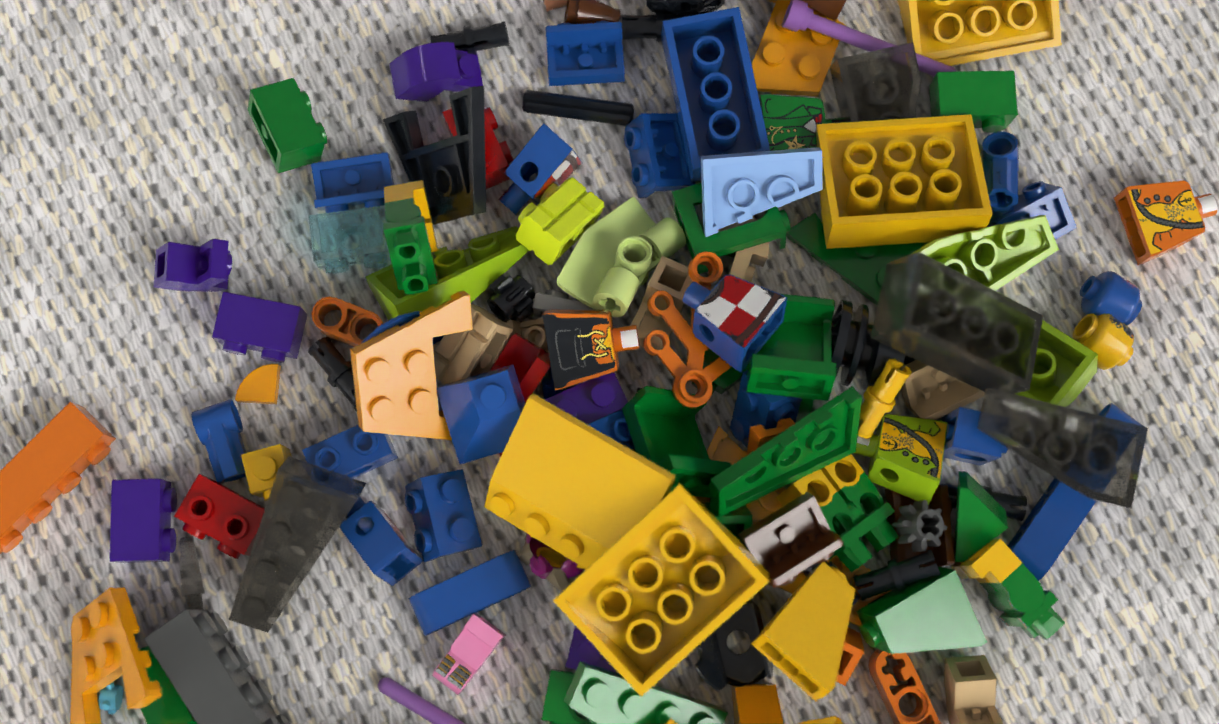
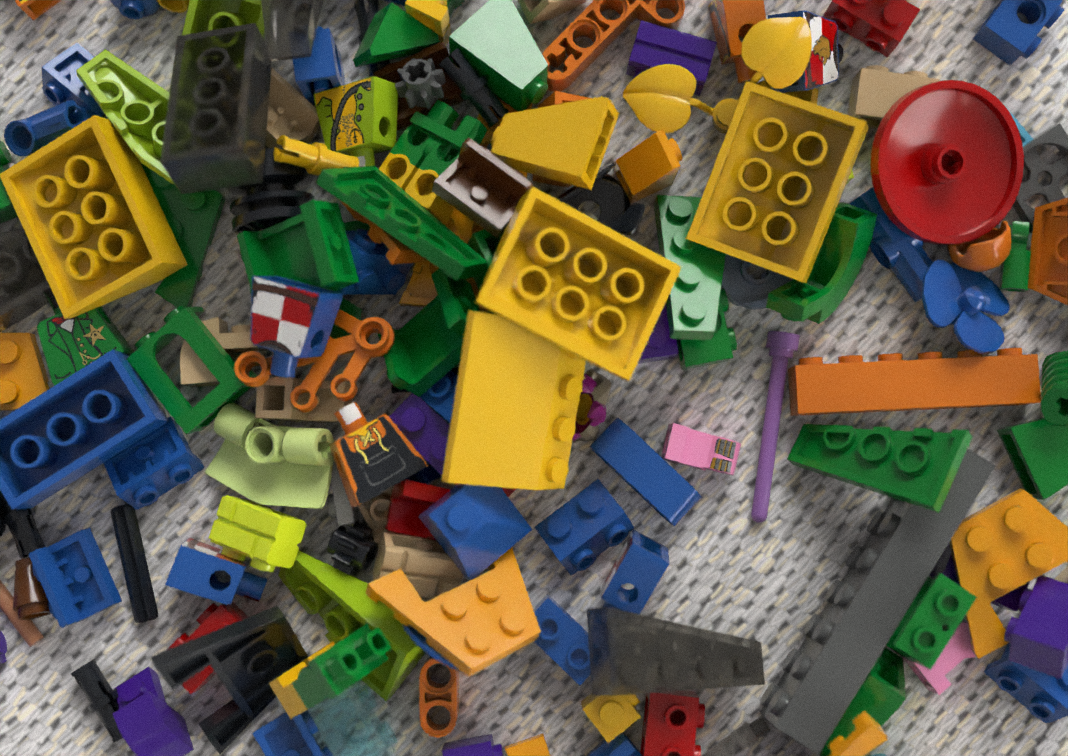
camera: 110 degrees left, 5 degrees up
black pin [308,337,357,412] -> none
light blue wing [701,147,823,237] -> none

